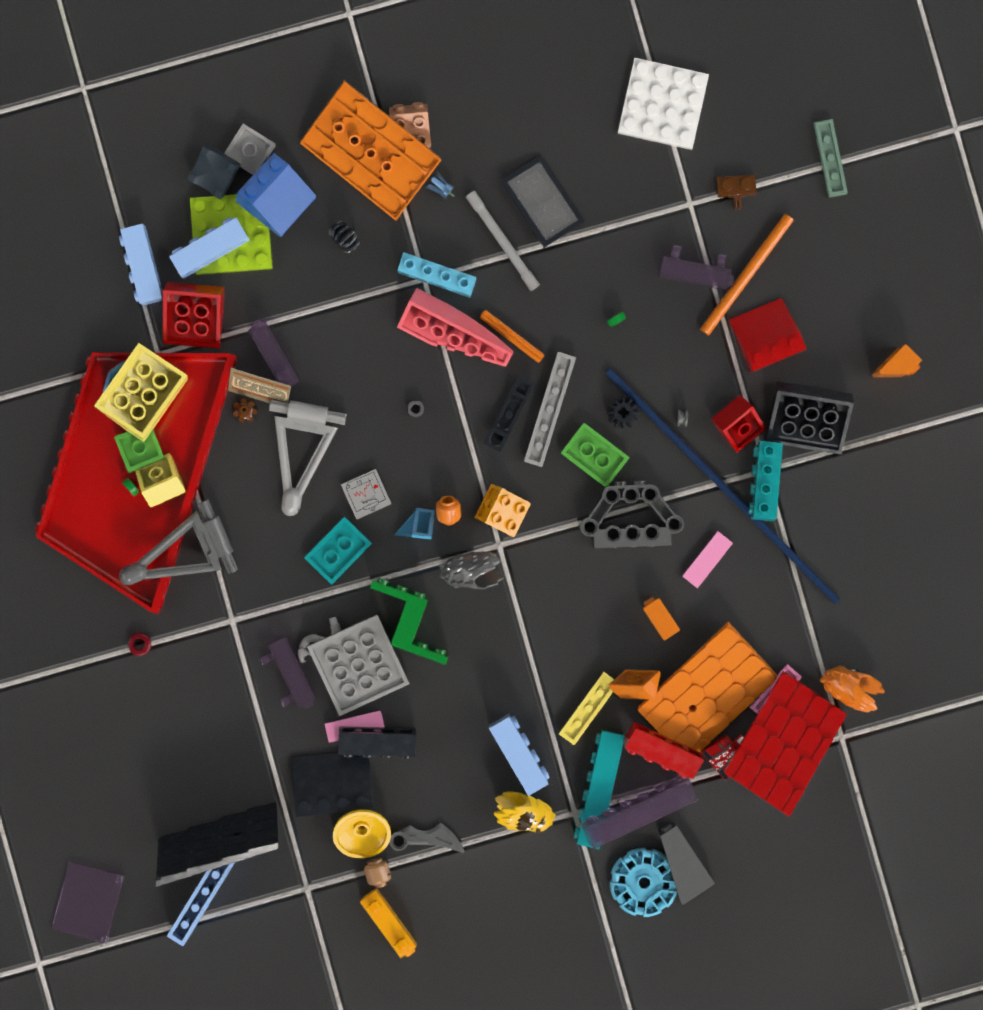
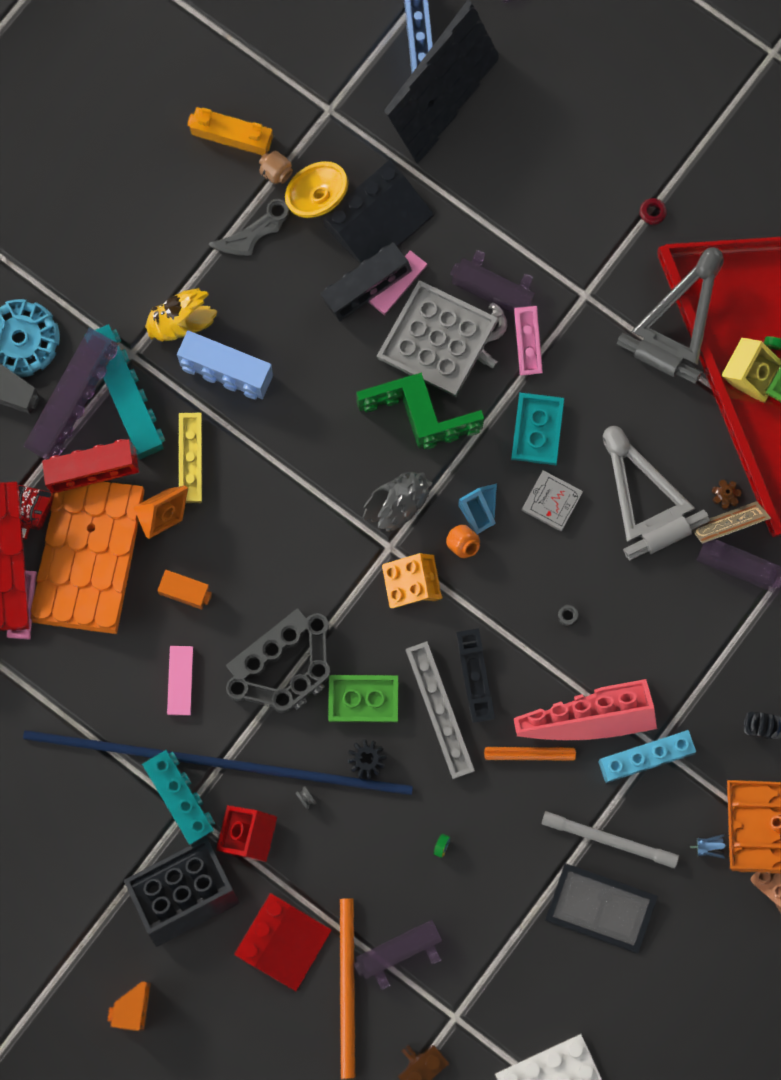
camera: 145 degrees right, 10 degrees down
none -> bright pink tile [514,306,543,375]

